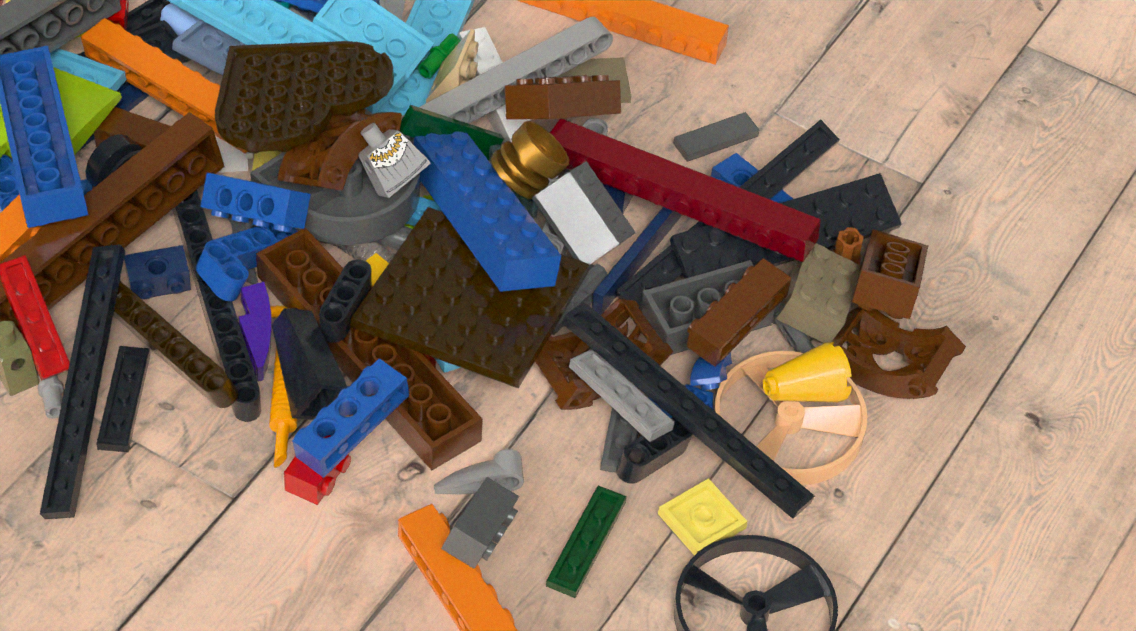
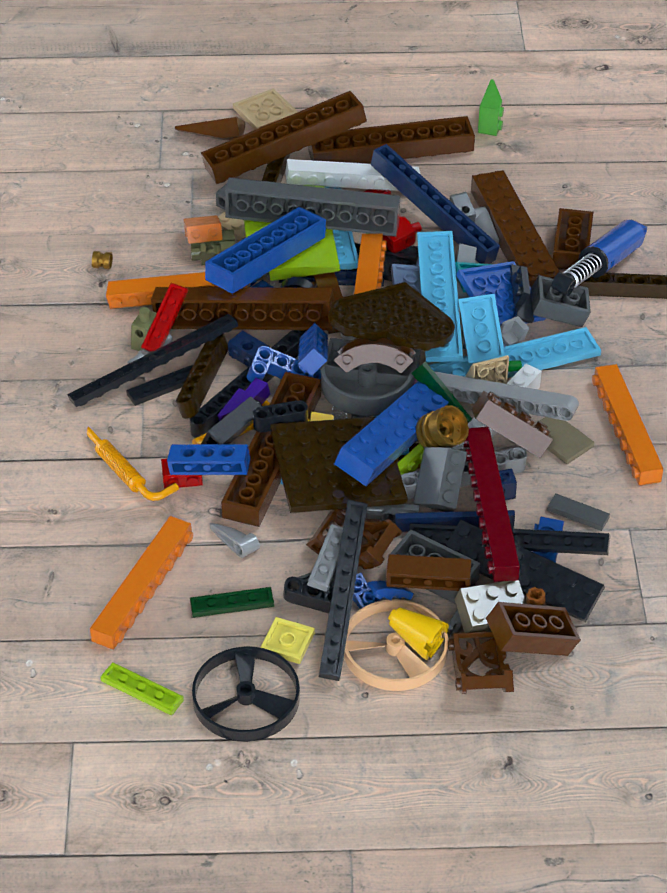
camera: 60 degrees right, 5 degrees down
light grey torso [359,123,431,198] -> none
dark grey brick [441,477,520,569] -> none
none -> light orange piece [87,426,179,501]

